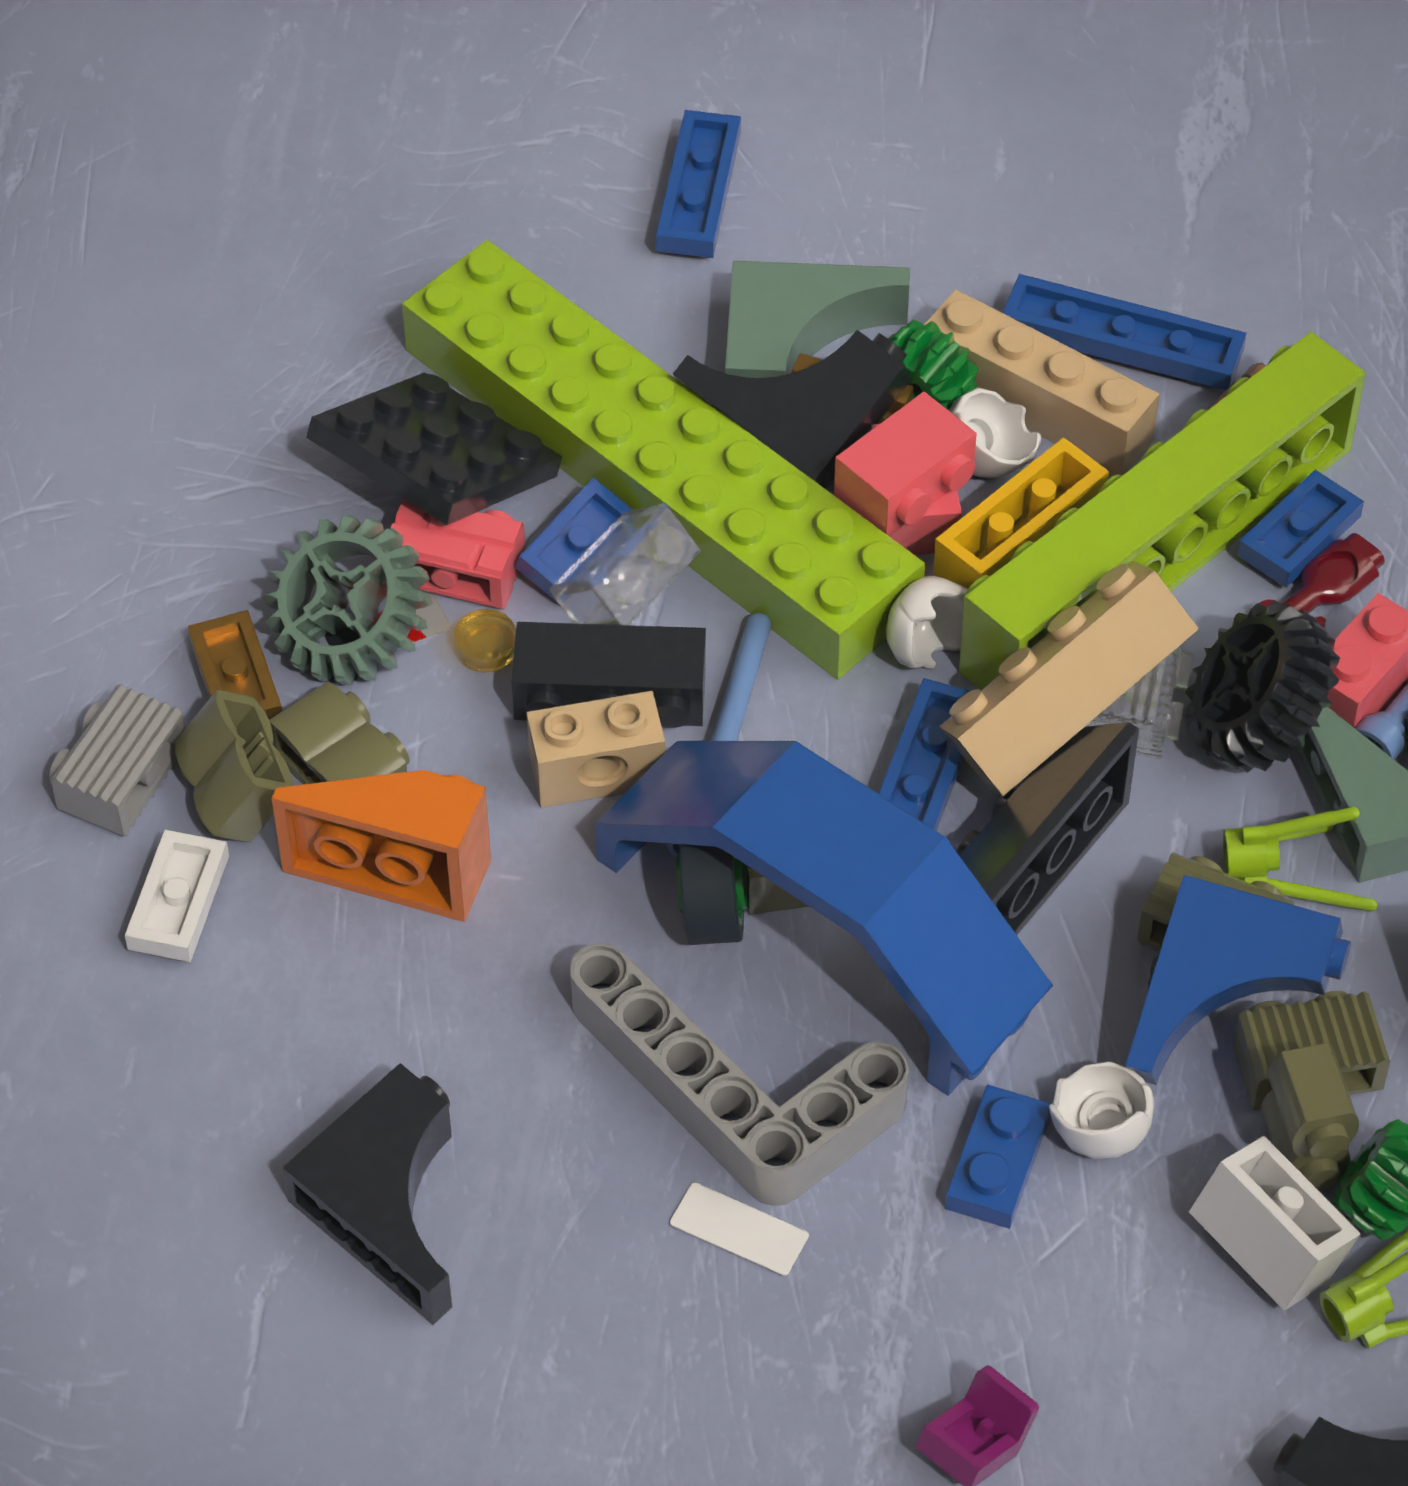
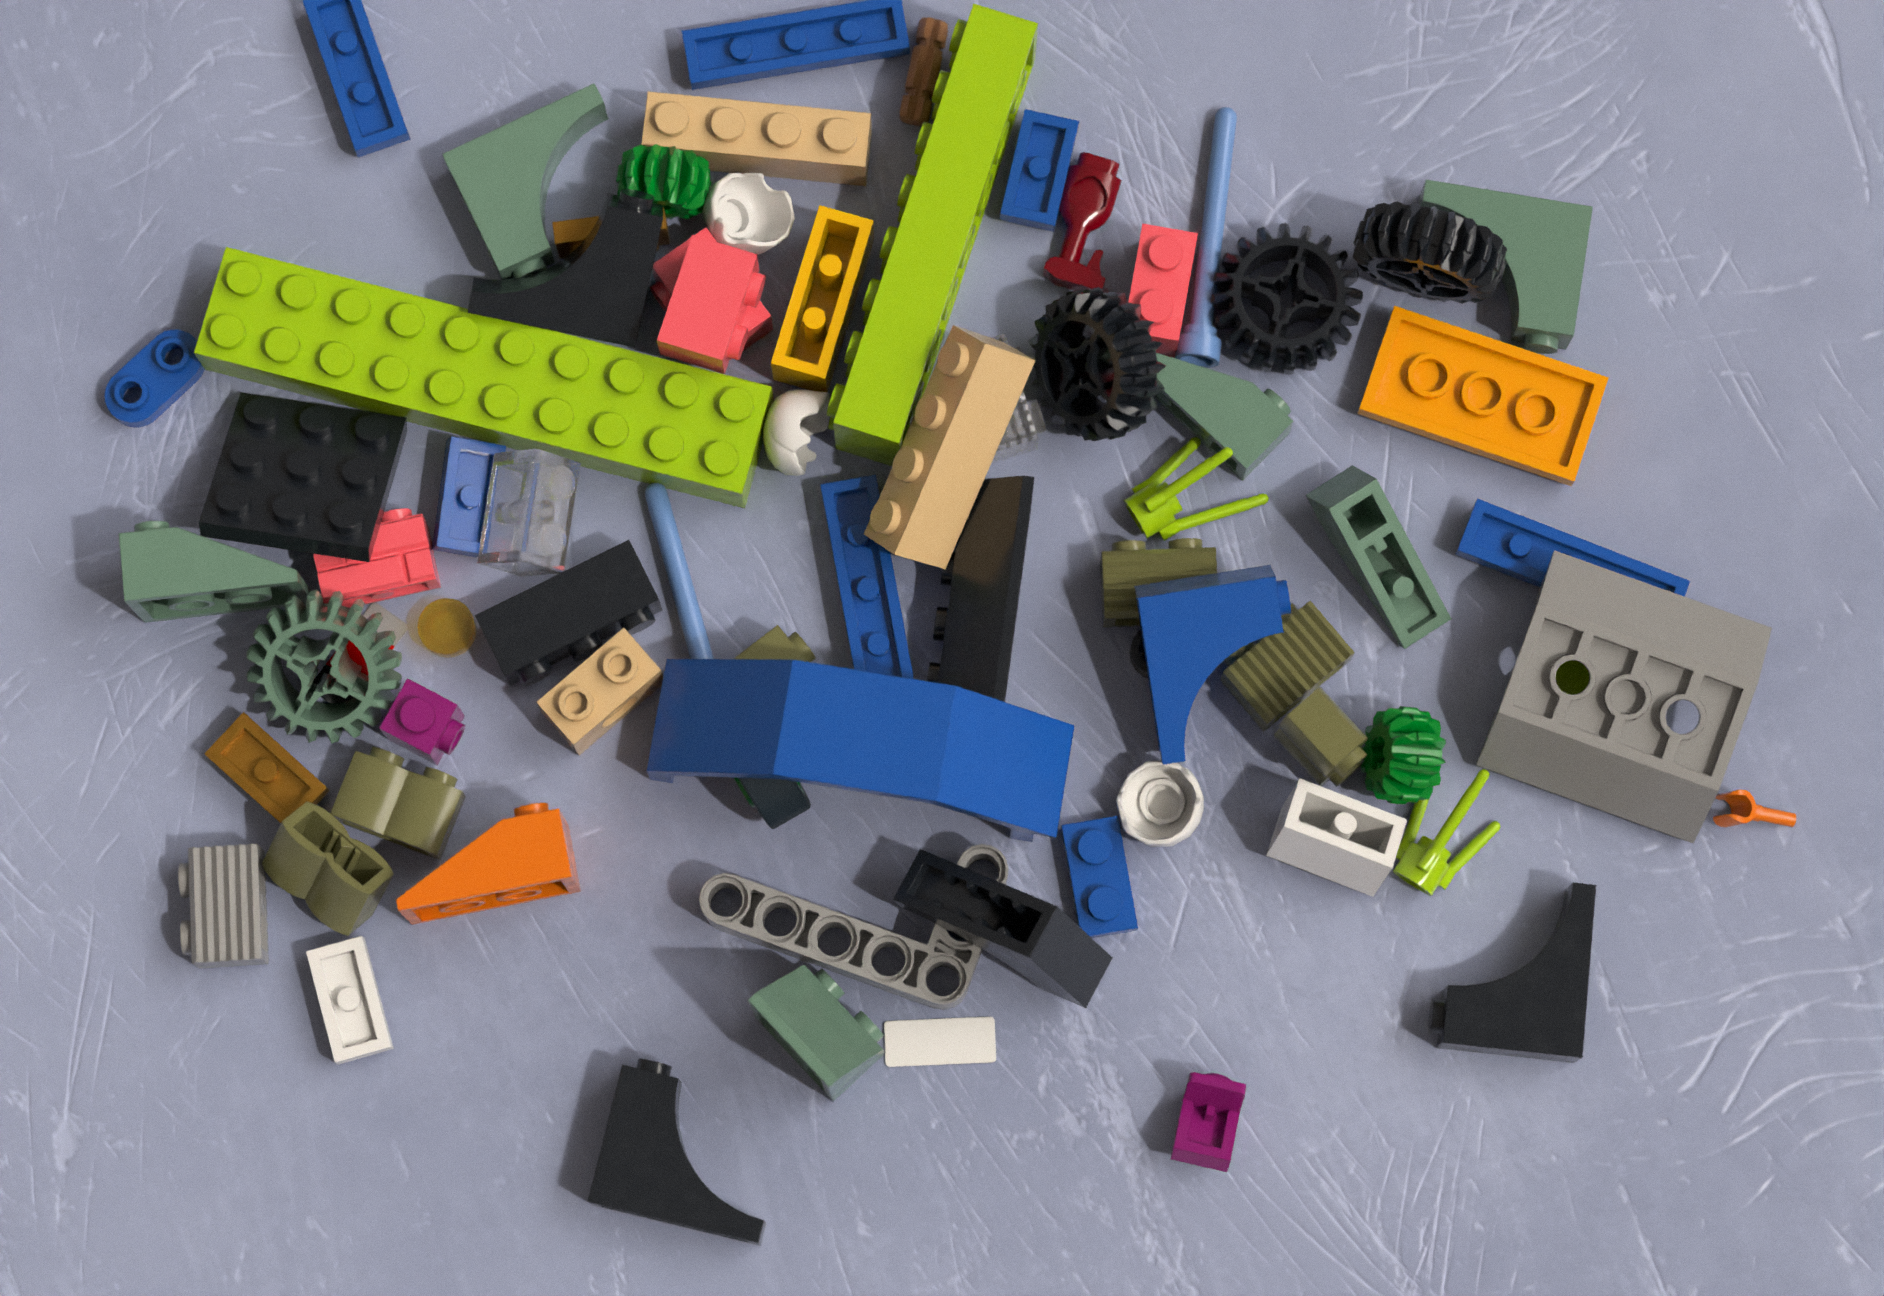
camera: 30 degrees left, 25 degrees up
none -> blue plate [105,329,205,428]
none -> sand green slope [119,521,311,623]
none -> magenta brick [379,678,465,766]
none -> sand green slope [748,965,884,1102]
none -> black arch [893,849,1112,1008]

